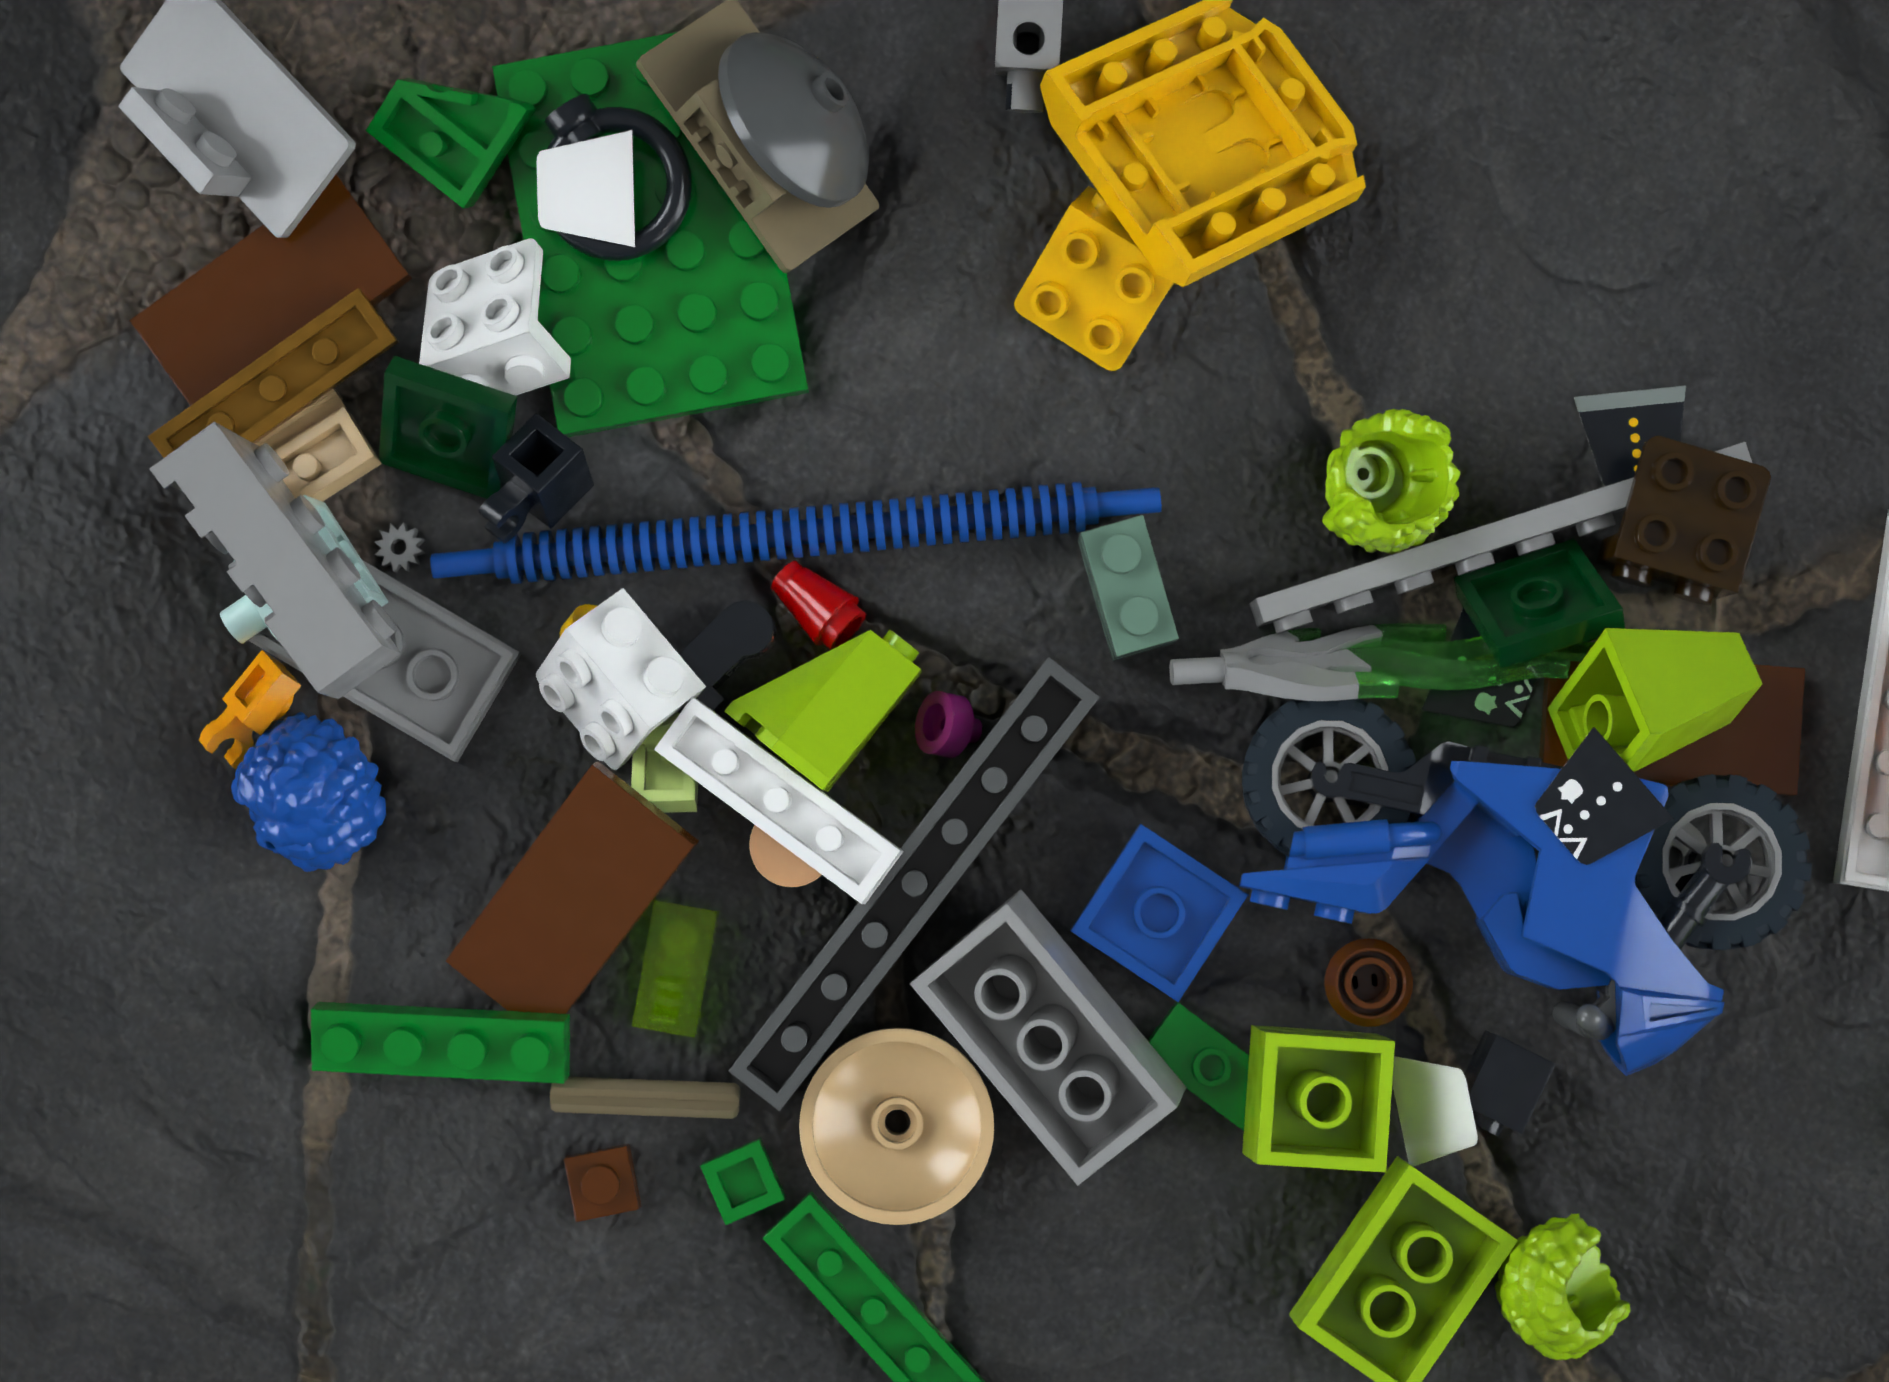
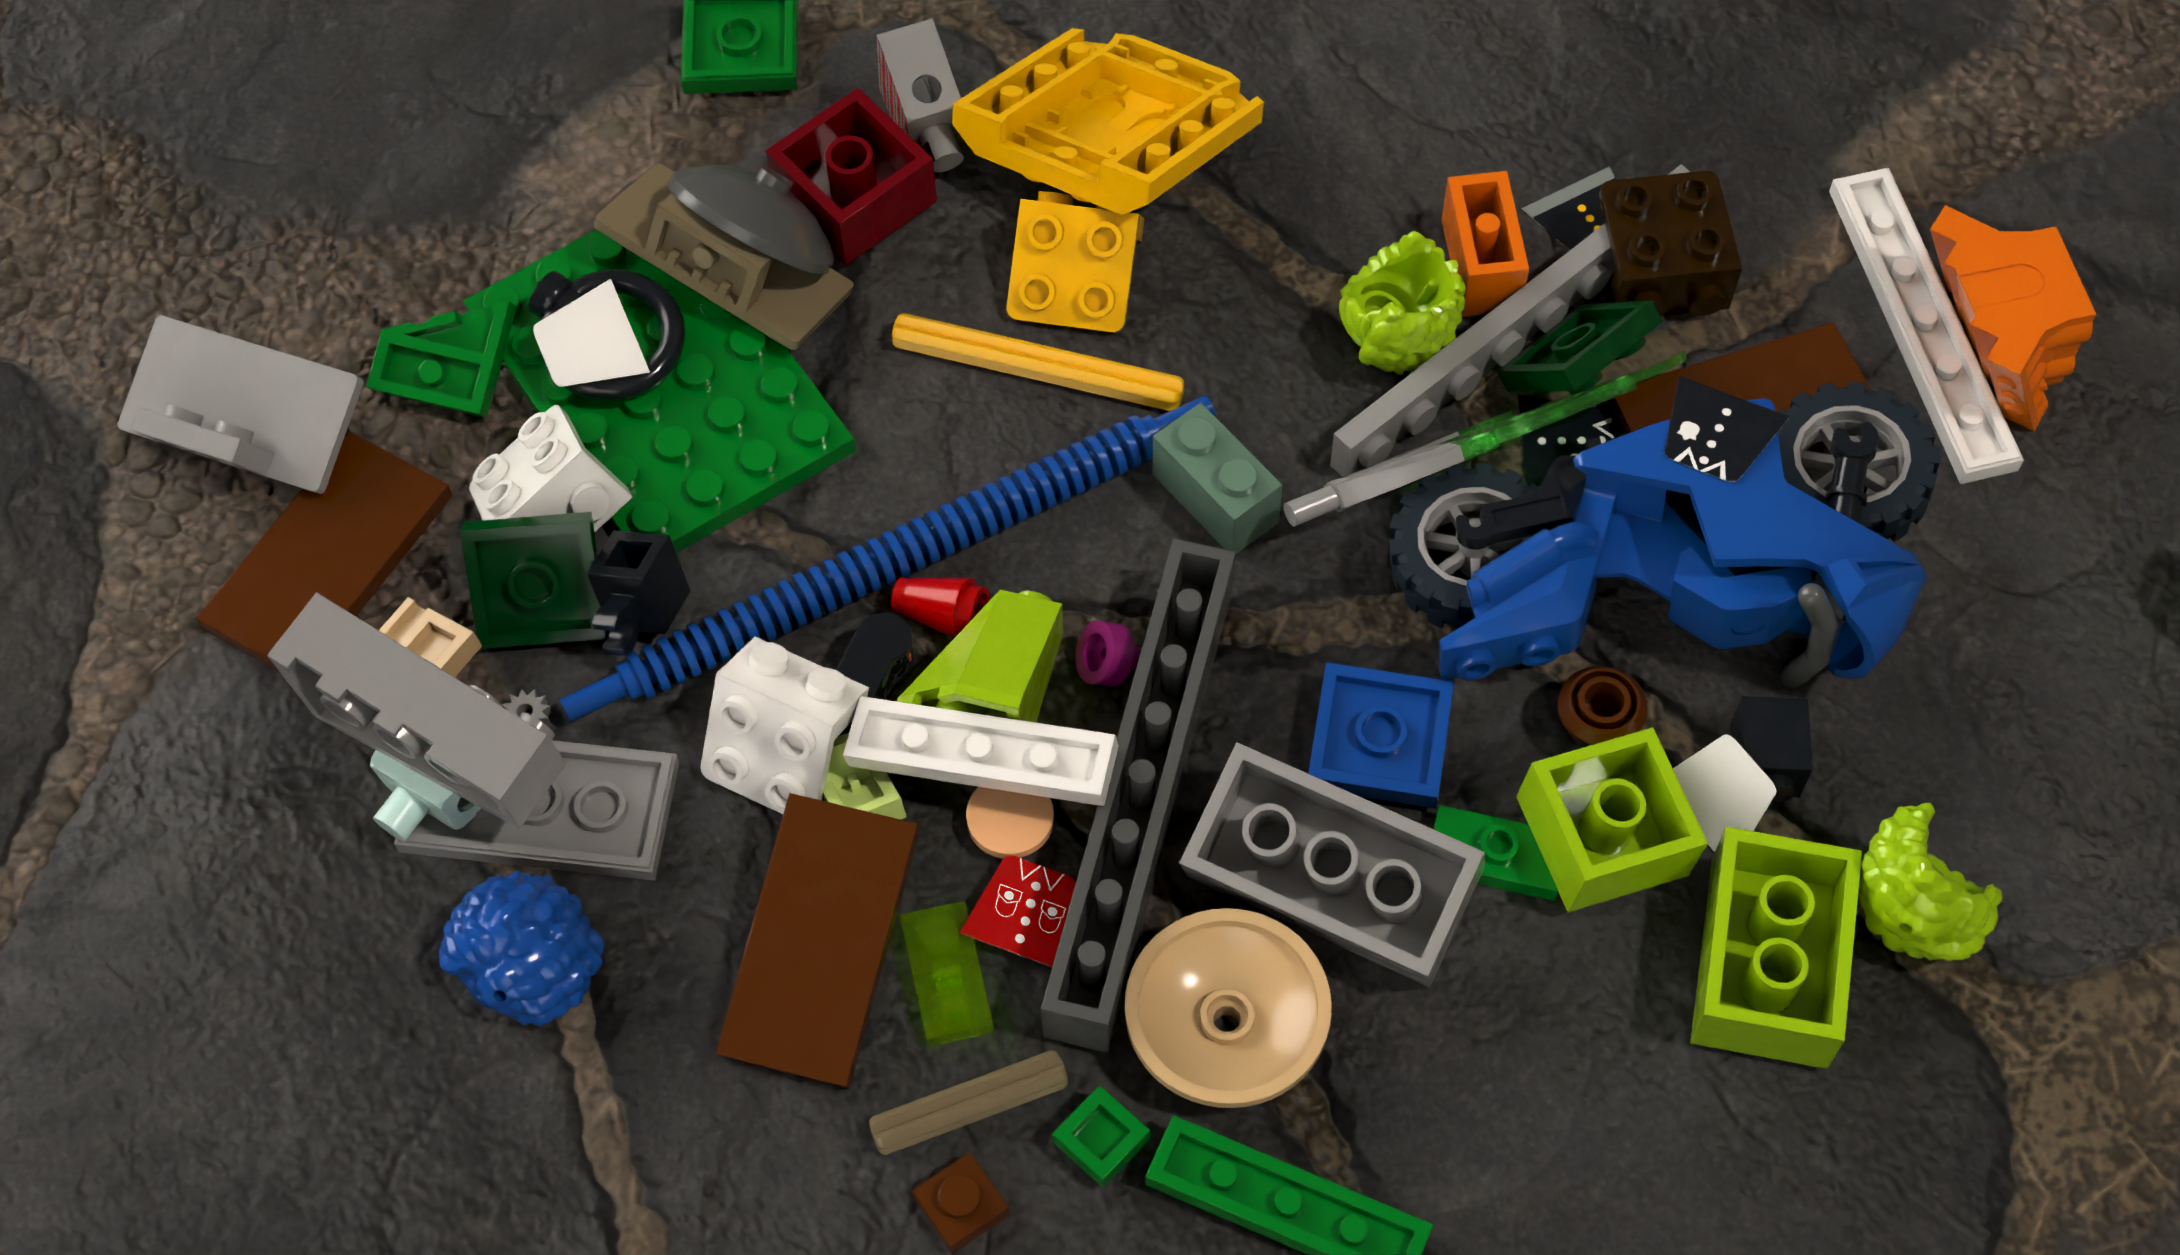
camera: 25 degrees left, 25 degrees down
pearl gold plate [148,288,399,458] -> none
light orange plate [199,650,302,769] -> none
green plate [311,1002,570,1084] -> none
lime slope [1547,628,1763,772] -> none
none -> dark red brick [765,88,937,265]
none -> yellow axle [892,313,1184,411]
none -> red sticker [959,855,1076,967]
none -> orange brick [1441,171,1529,317]

